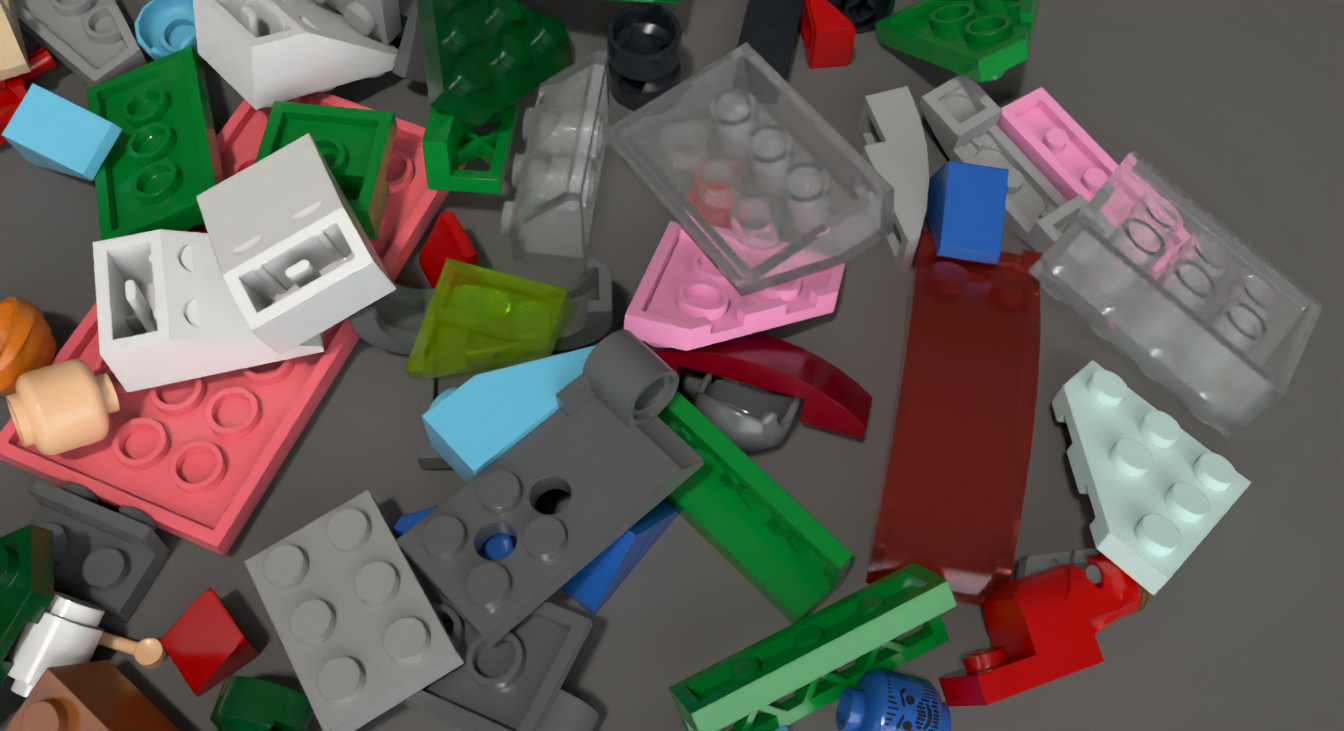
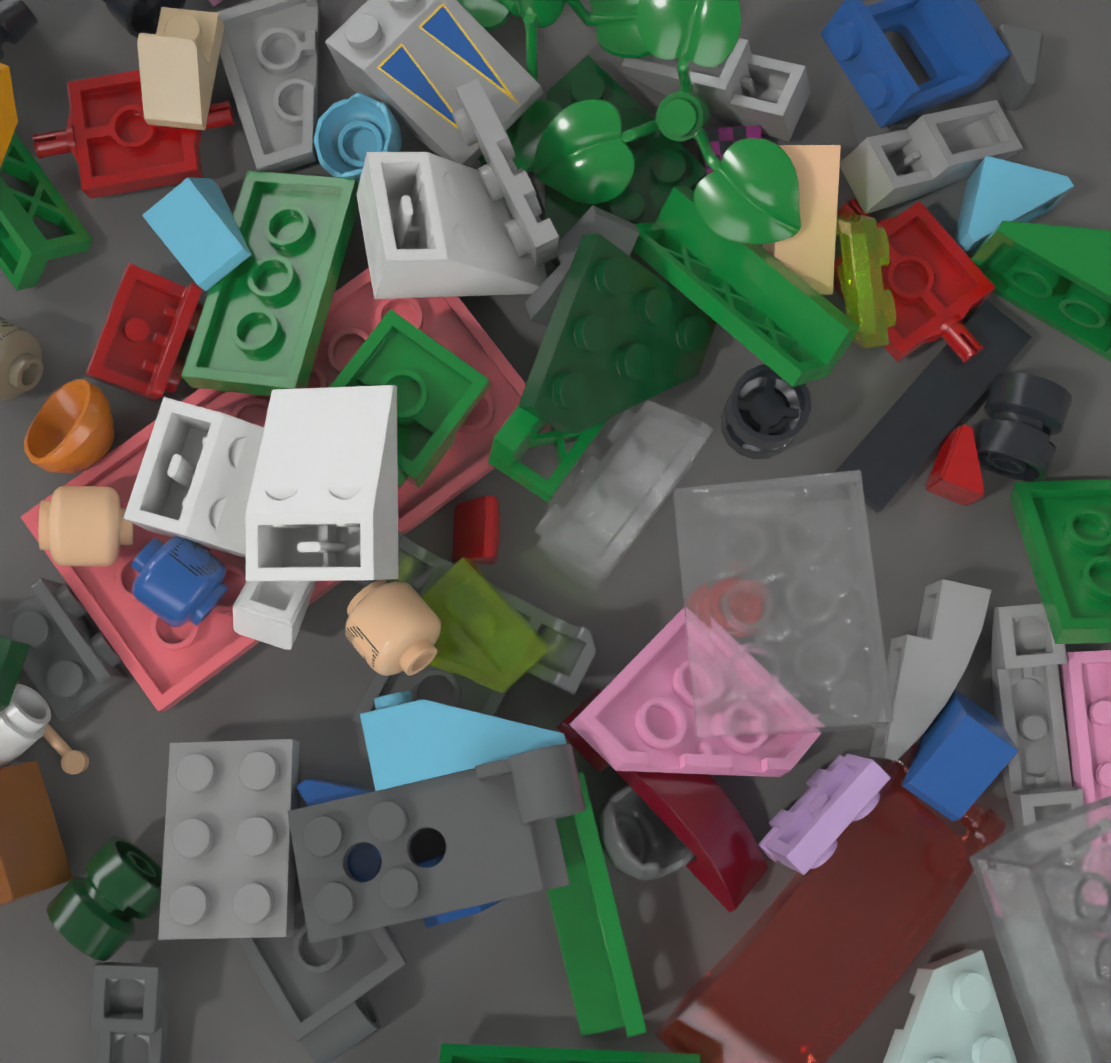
camera: 30 degrees right, 20 degrees up
red slope [160,587,258,697] -> none
none -> red bracket [84,263,204,402]
none -> blue head [130,536,229,627]
none -> white slope [233,581,316,650]
none -> light nougat head [345,580,441,676]
none -> lavender plate [758,753,891,875]

